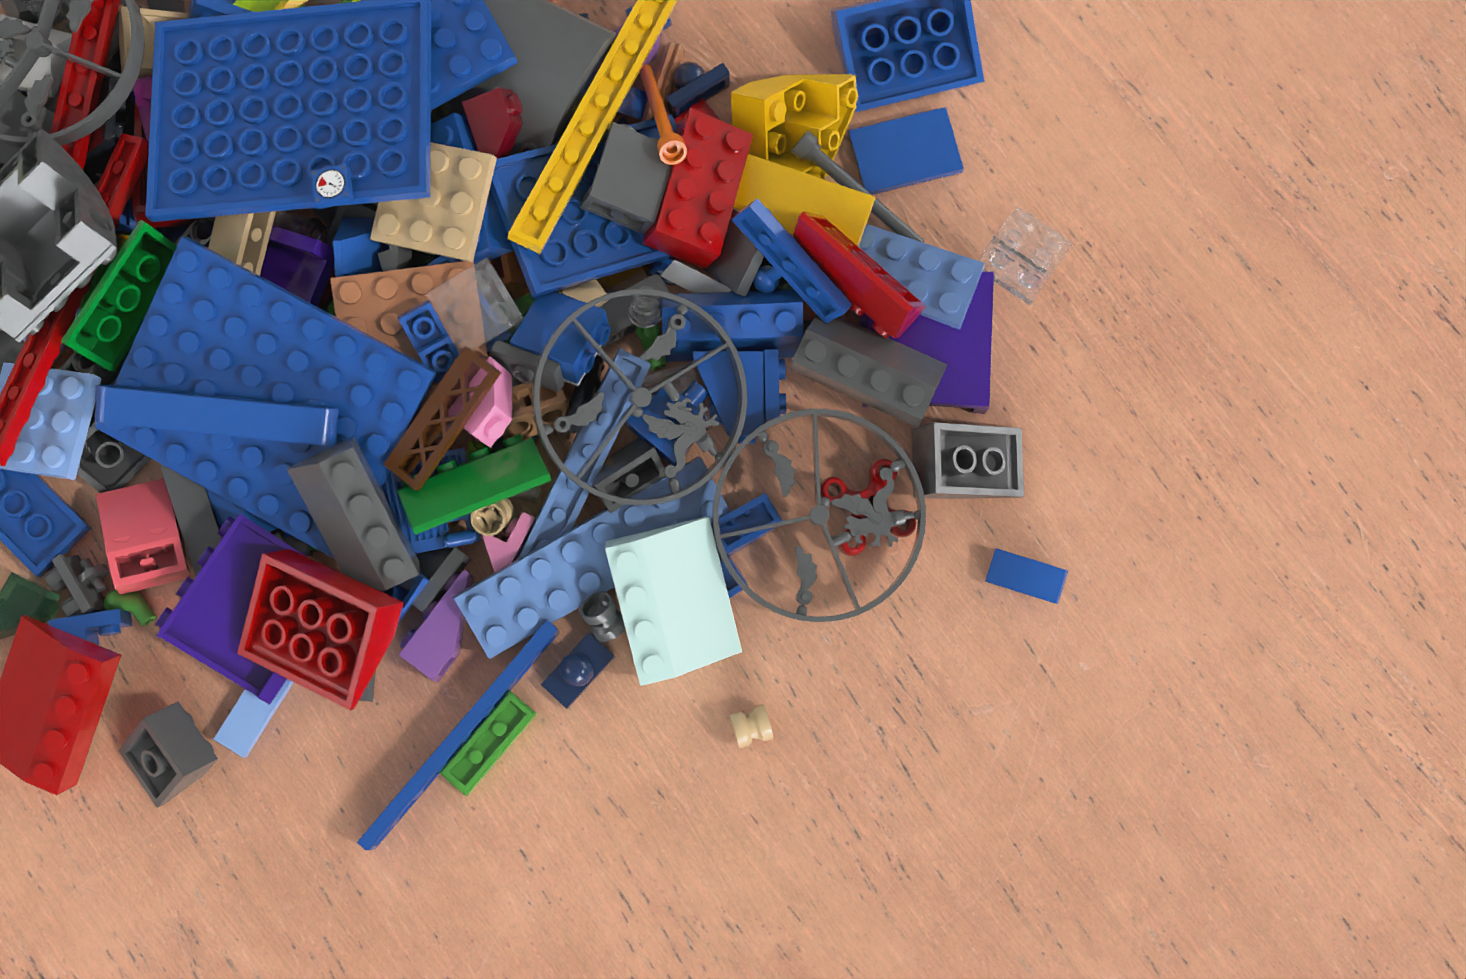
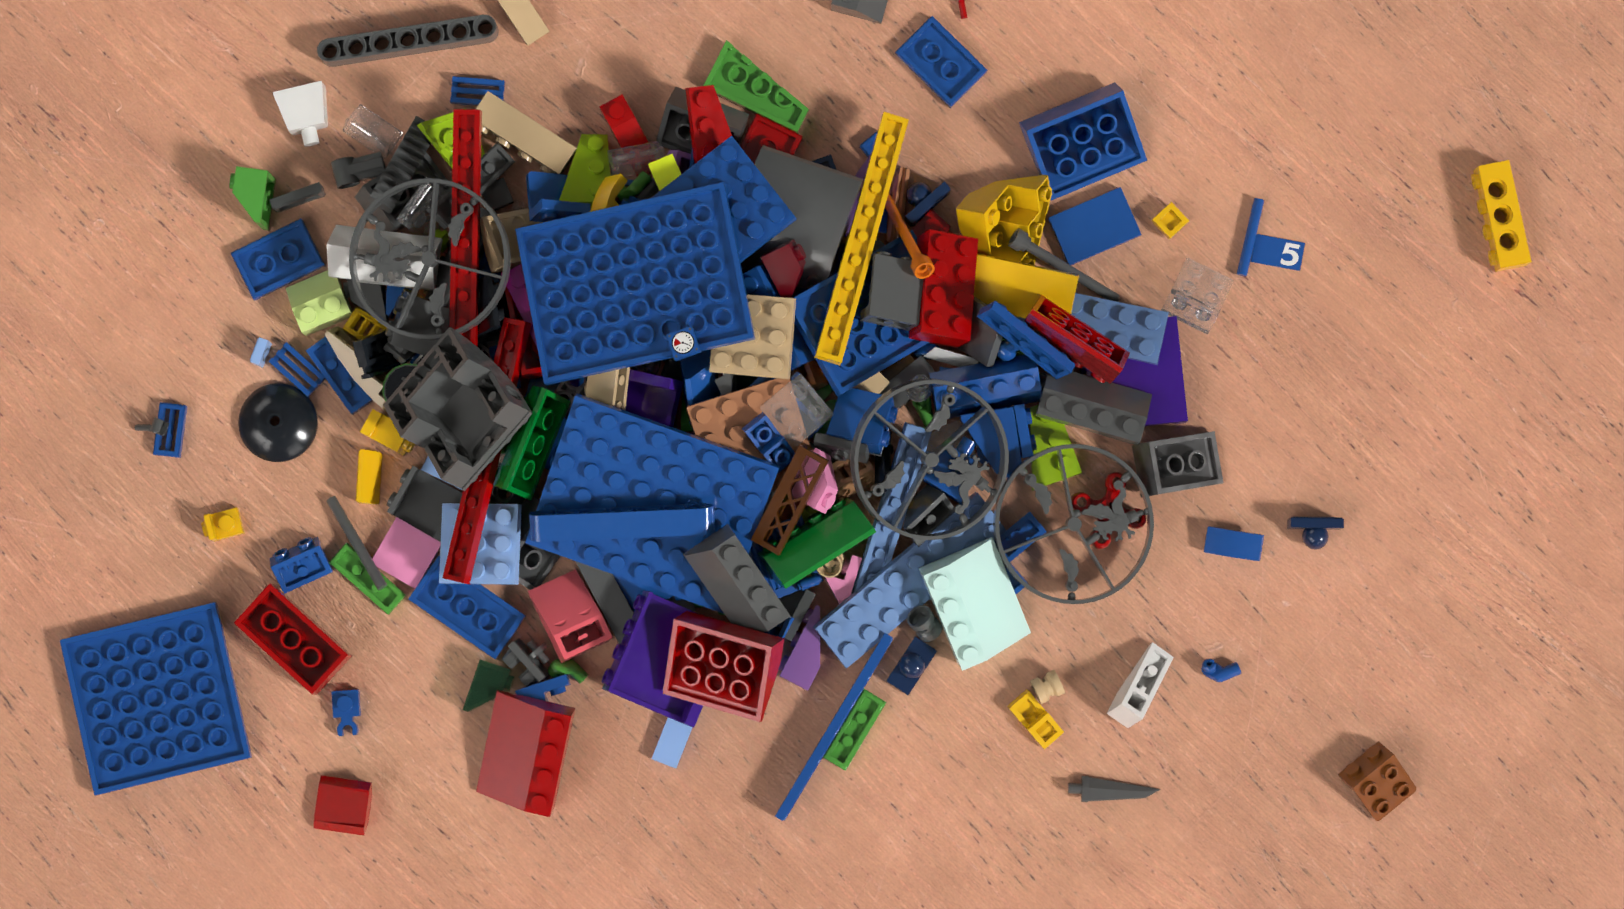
camera: 10 degrees left, 5 degrees up
dark grey slope [118,701,218,808] -> none
none -> yellow slope [1007,689,1064,750]
none -> lime wing [1030,404,1082,491]
none -> dark grey bar [1068,776,1161,802]
none -> white slope [1107,642,1174,728]
none -> yellow plate [1152,202,1189,240]
none -> blue arm [1201,659,1241,683]
none -> blue bar [1237,198,1264,277]
none -> blue sticker [1251,234,1305,271]
none -> dark blue tile [1287,517,1344,550]
none -> dark orange bracket [1338,741,1416,821]
none -> yellow brick [1471,160,1532,272]

